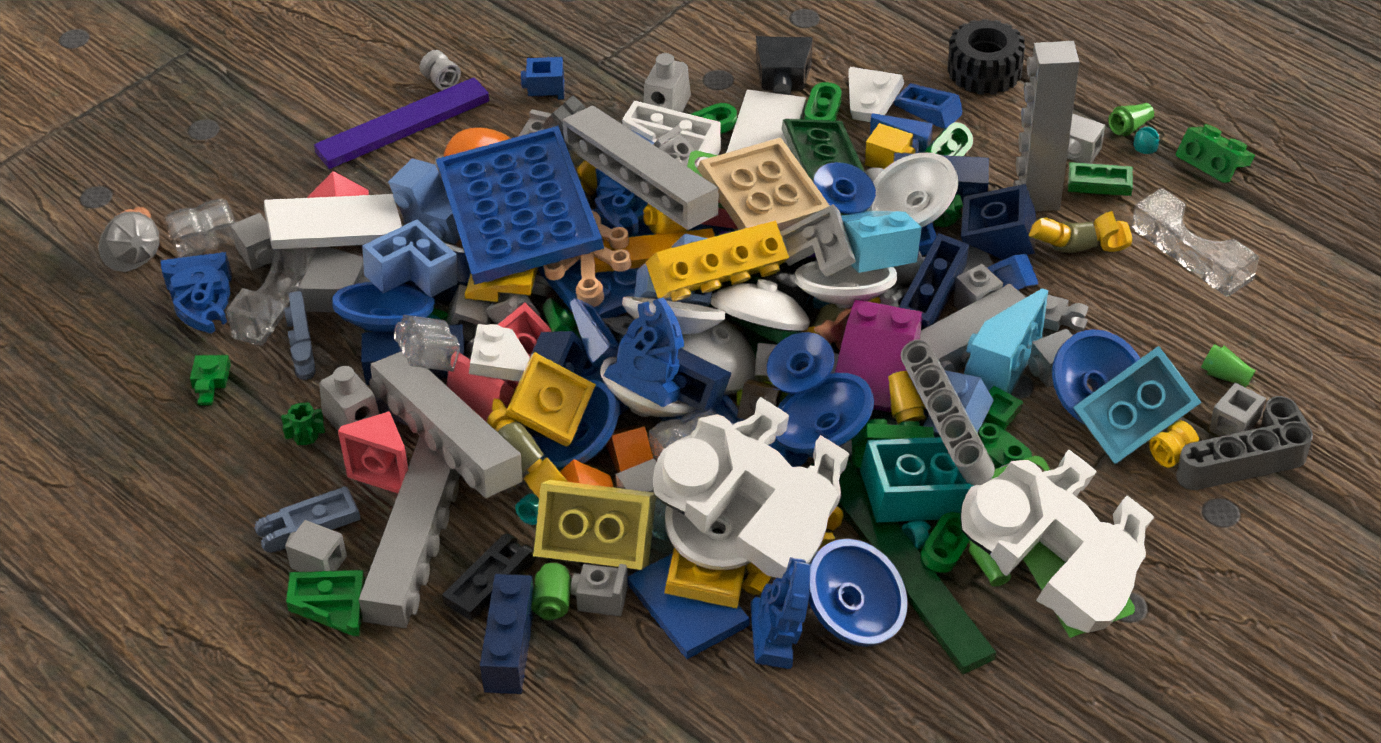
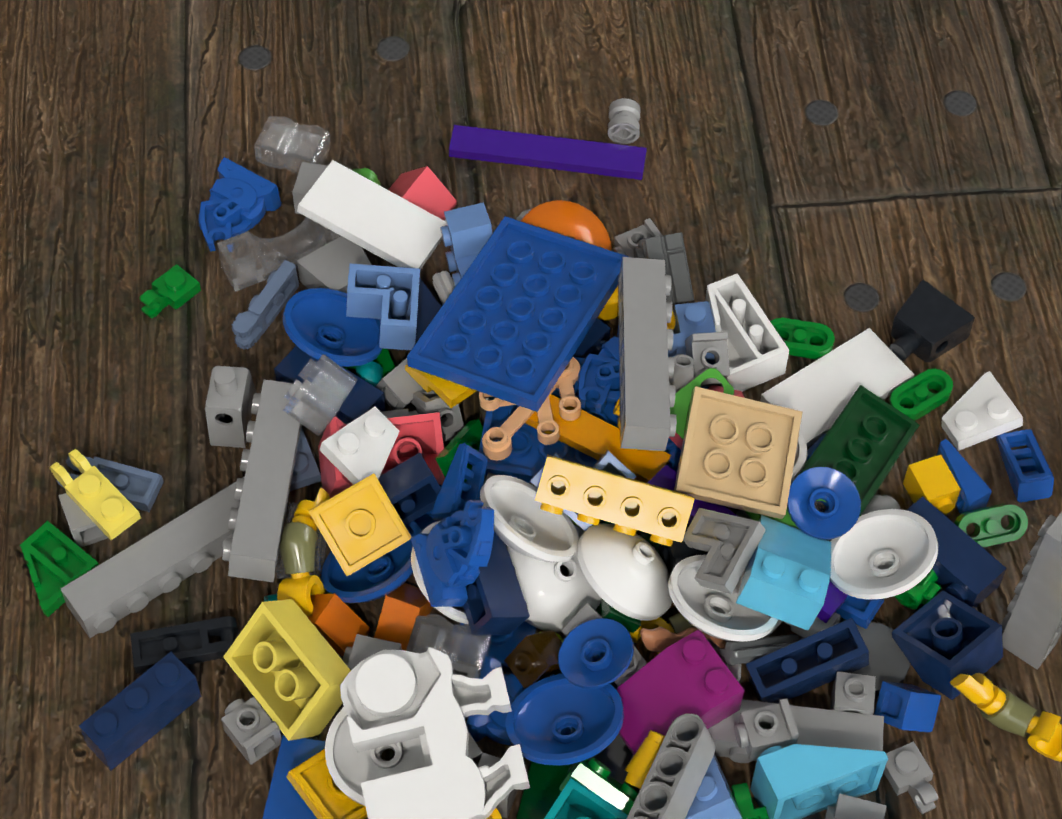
camera: 40 degrees right, 10 degrees up
light grey piece [98,207,159,272] -> none
green gear [281,403,325,445] -> none
coral slope [338,411,409,494] -> none
blue brick [521,57,564,100] -> none
bright green brick [531,563,572,620] -> none
light grey torso [643,53,691,112] -> none
none -> light yellow hinge [50,448,141,540]
none -> light grey brick [734,698,799,761]

